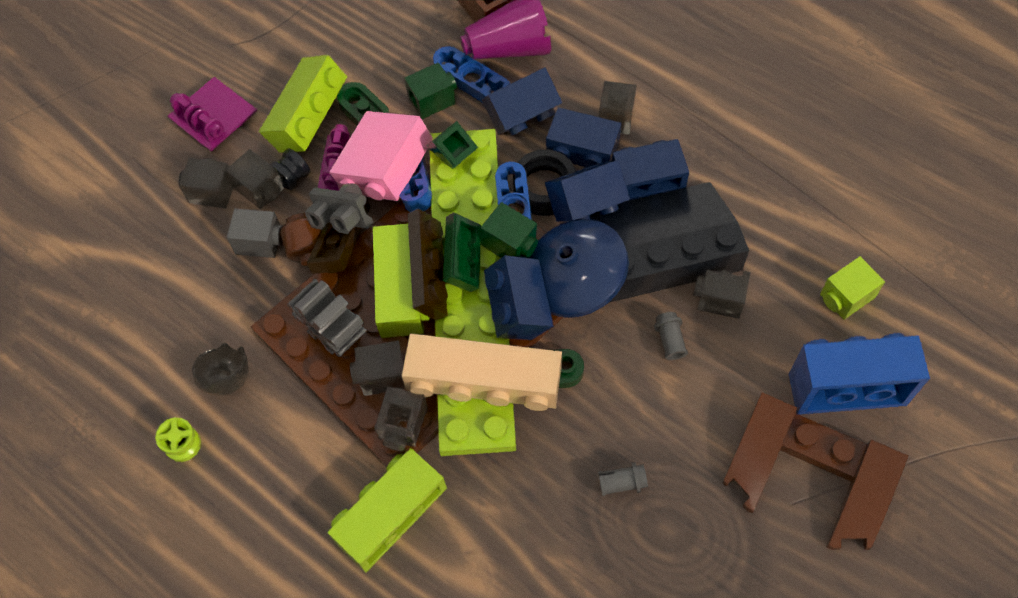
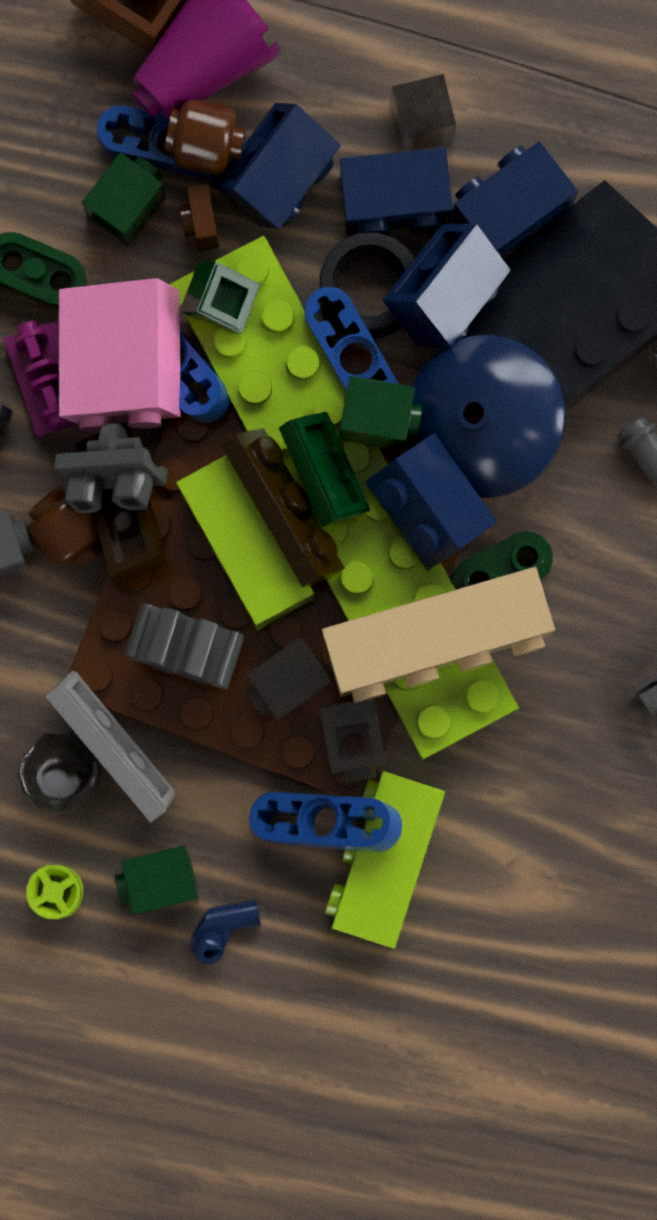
camera: 30 degrees left, 20 degrees up
none -> light grey tile [45,670,176,823]
none -> dark green brick [114,845,200,915]
none -> reddish brown head [165,99,246,175]
none -> reddish brown plate [180,183,219,252]
none -> dark blue arm [191,899,261,964]
none -> blue beam [249,792,402,852]

